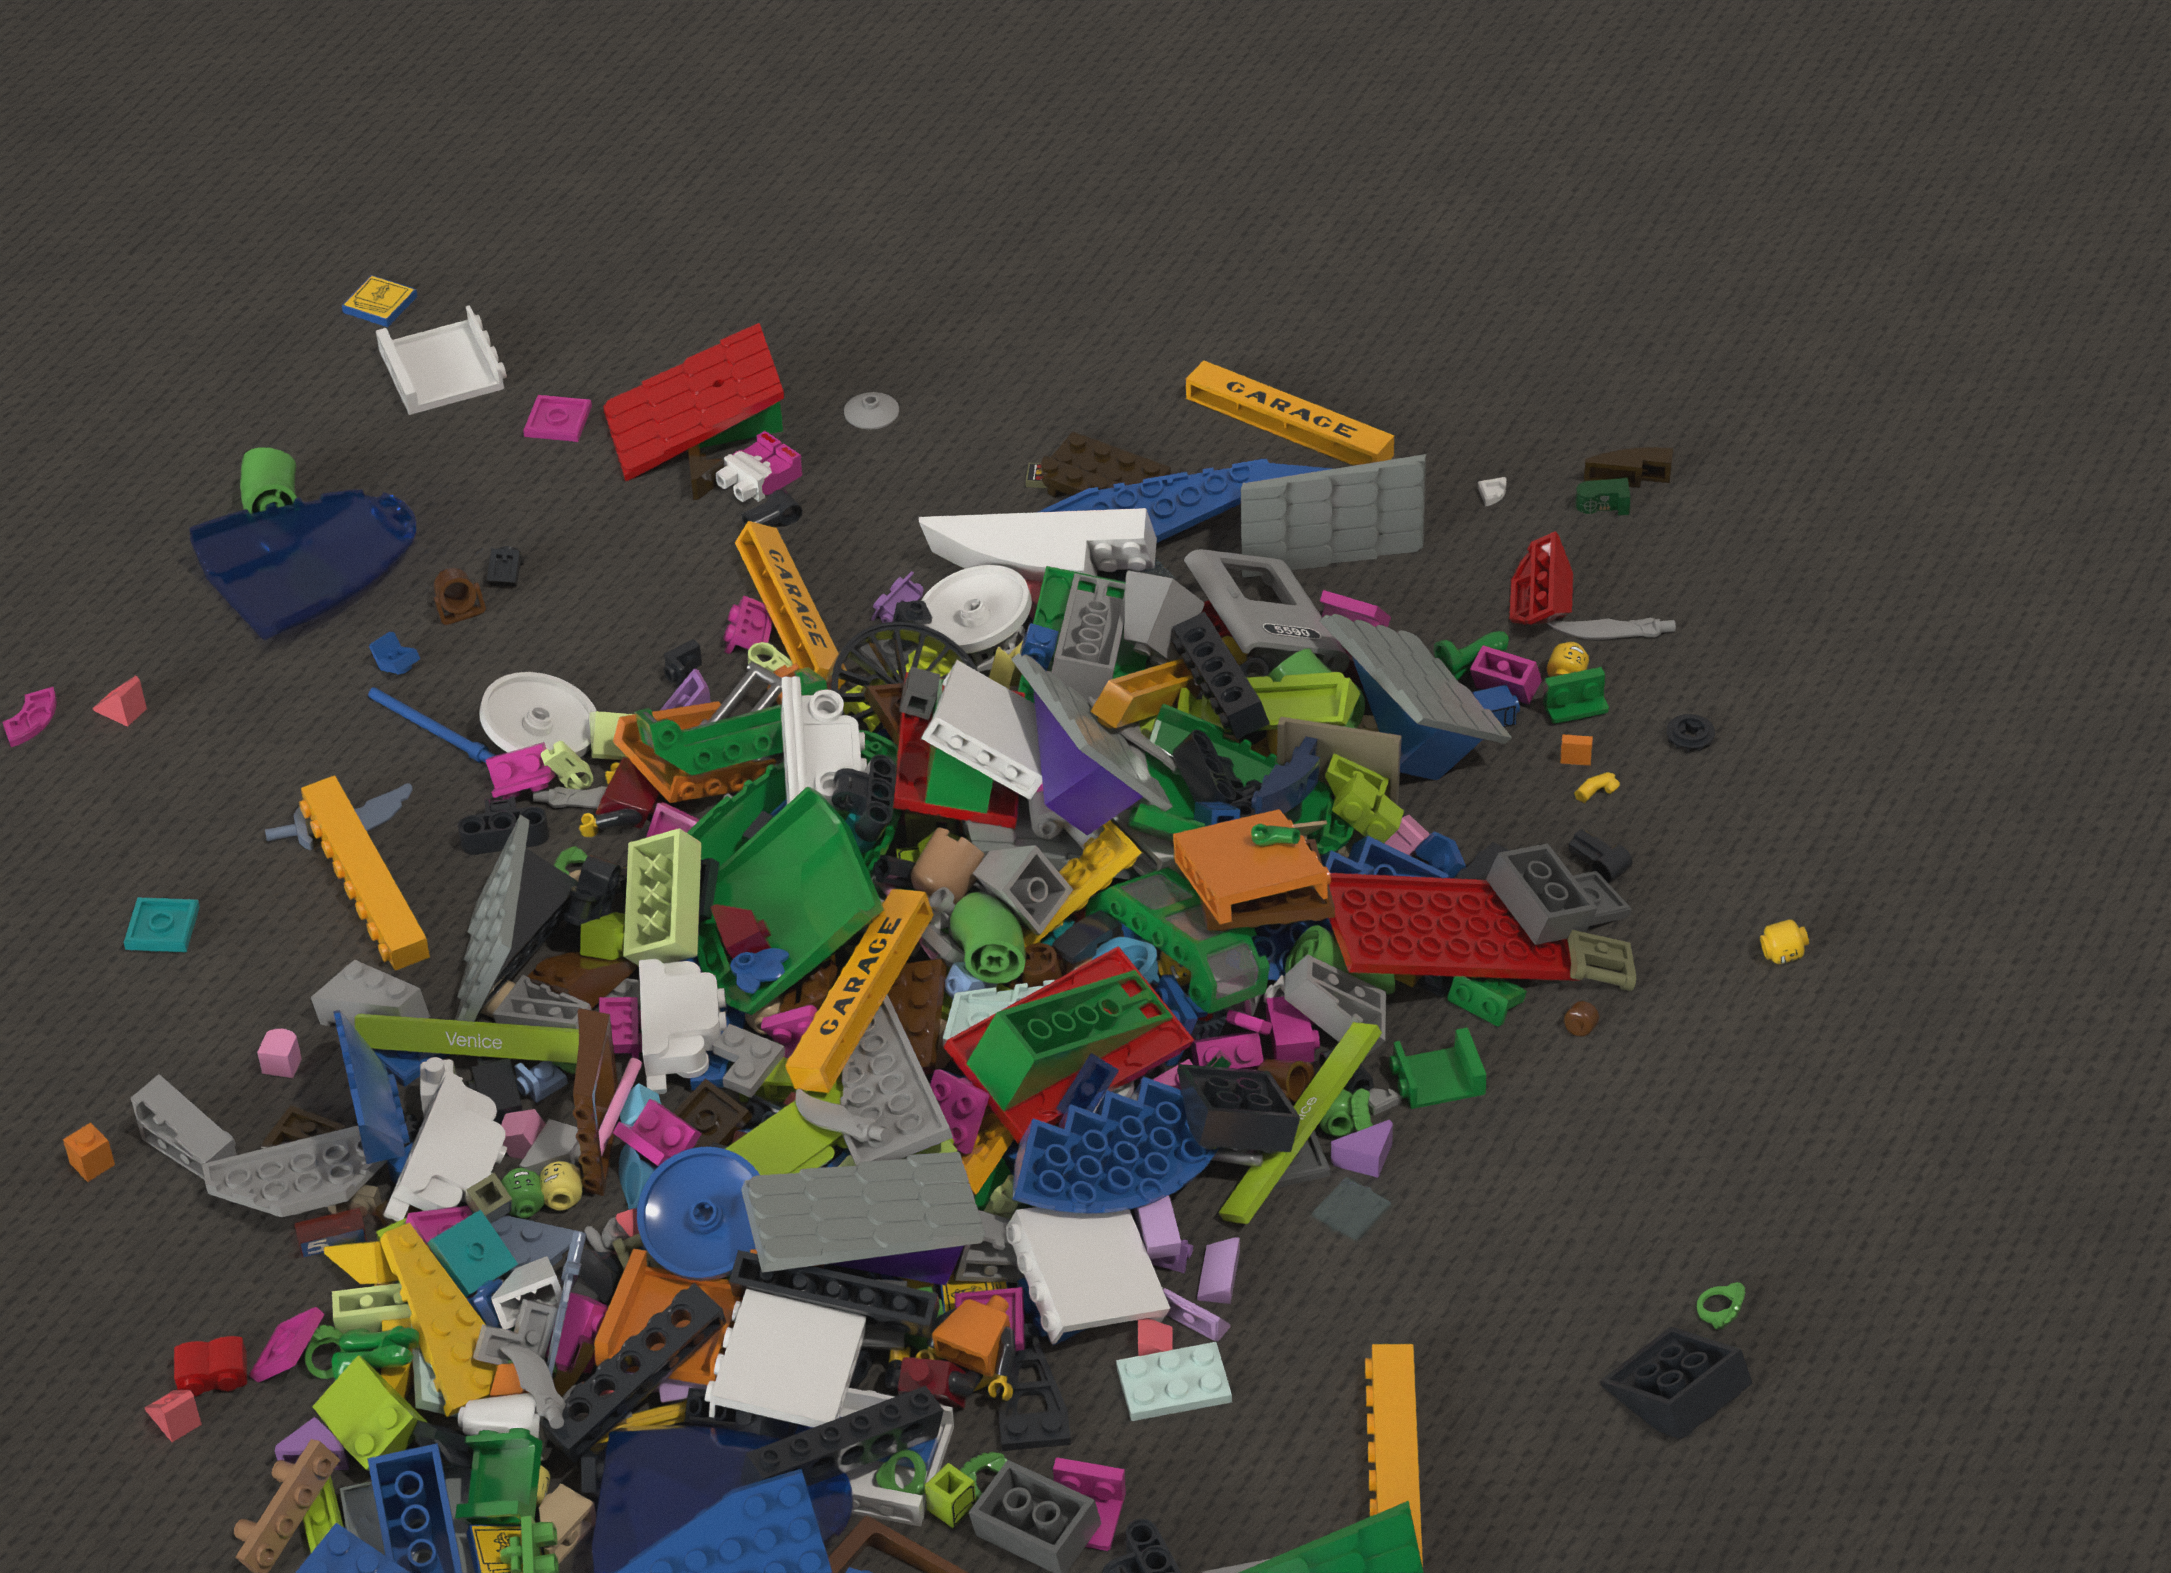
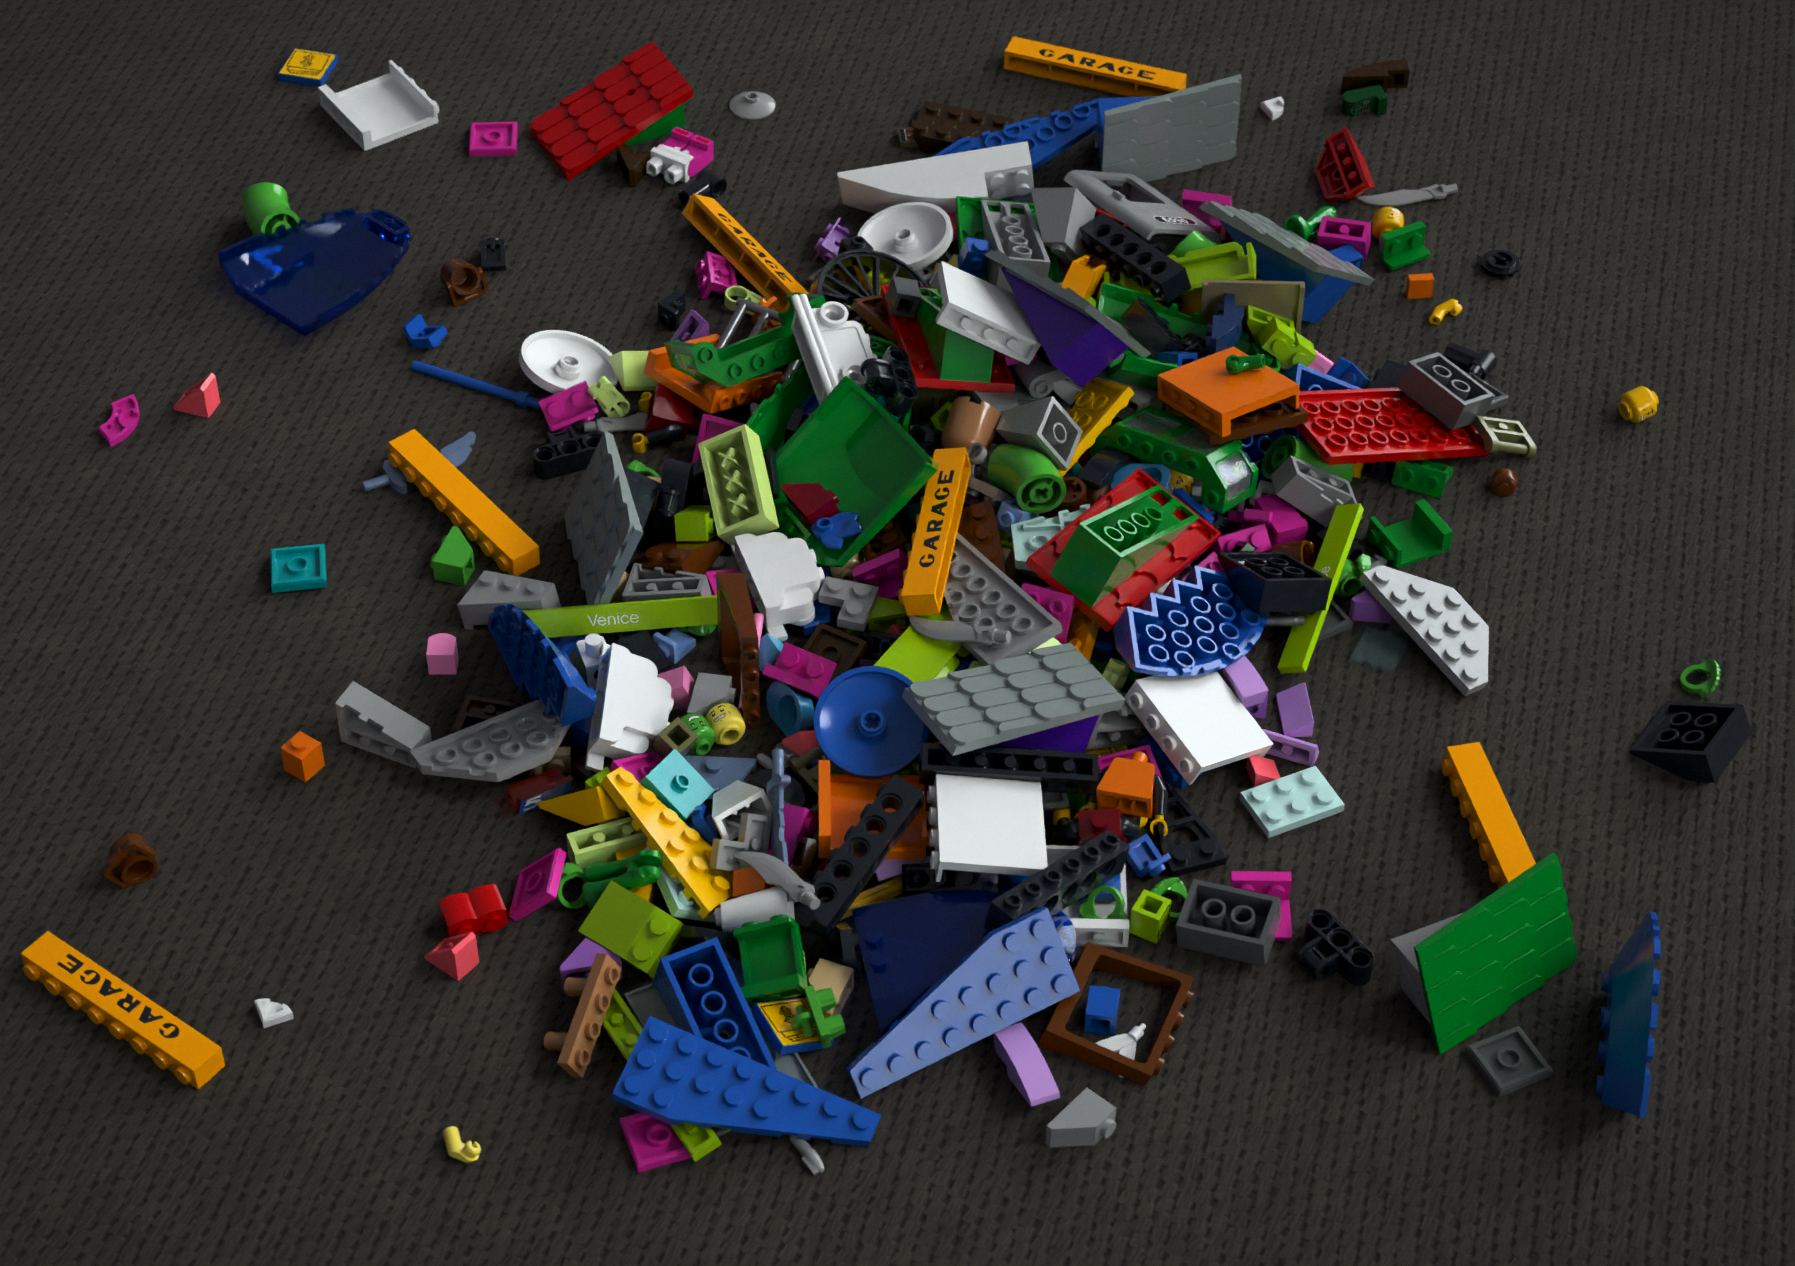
camera: 15 degrees left, 0 degrees up
clear blue slope [1056,1053,1119,1114] -> none
none -> bright green slope [430,526,475,586]
none -> blue bracket [1126,833,1171,879]
none -> plate [1359,565,1489,696]

